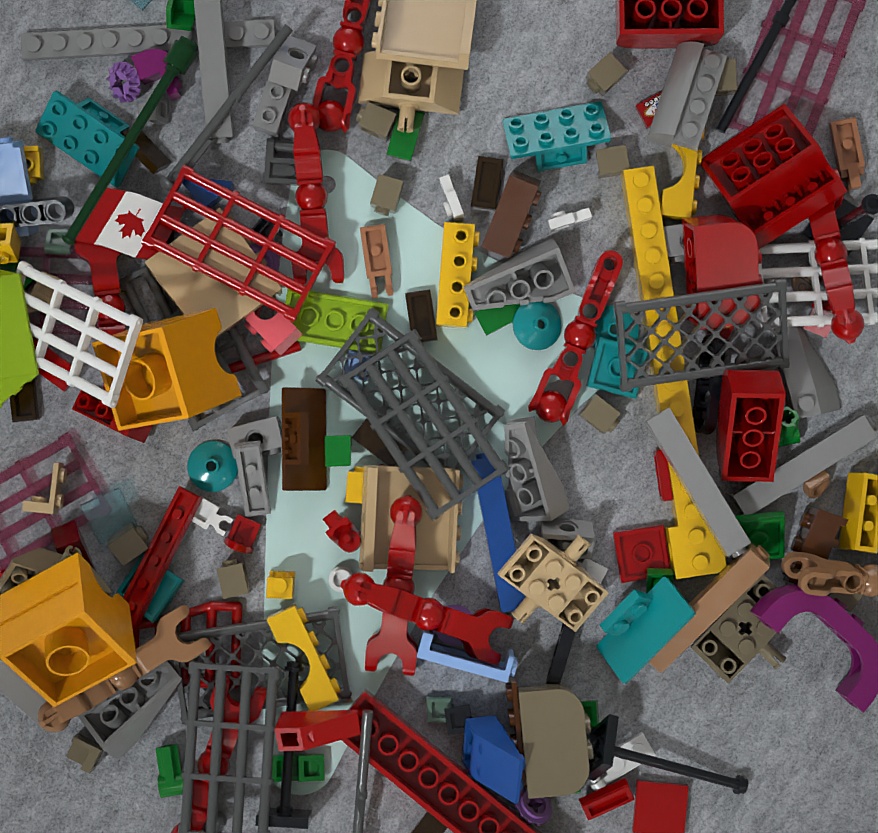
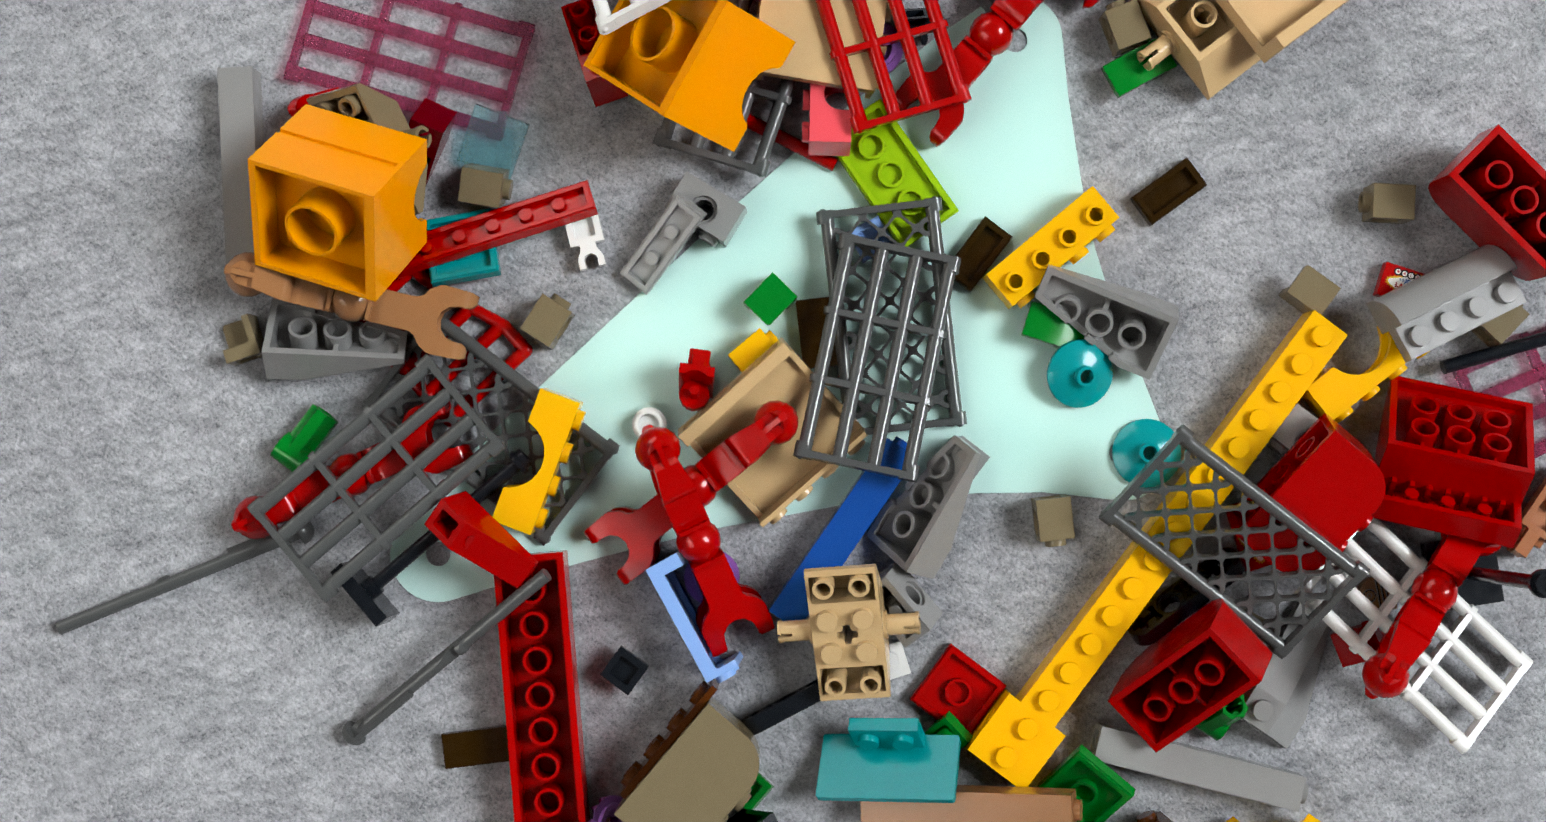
camera: 45 degrees right, 0 degrees up
tan bracket [22,462,67,514] -> none
teal dish [187,441,238,492] -> none
red tile [224,514,262,554] -> none
yellow brick [266,571,295,599] -> none
green slope [272,754,325,782] -> none
reddish brown bracket [282,387,327,491] -> none
nougat hinge [360,224,393,298] -> none
dark tan brick [370,174,404,216] -> none
sand green tile [427,696,452,723] -> none
white plate [439,174,464,223] -> none
blue slope [462,715,525,804] -> none
reddish brown wedge [481,170,542,258] -> none
teal bracket [502,101,611,172] -> none
red piece [528,250,623,426] -> none
white plate [546,208,592,233] -> none
teal plate [586,337,649,399] -> none
light grey brick [644,408,751,558] -> none
red tile [653,450,673,501] -> none
medium nougat tile [803,470,830,499] -> none

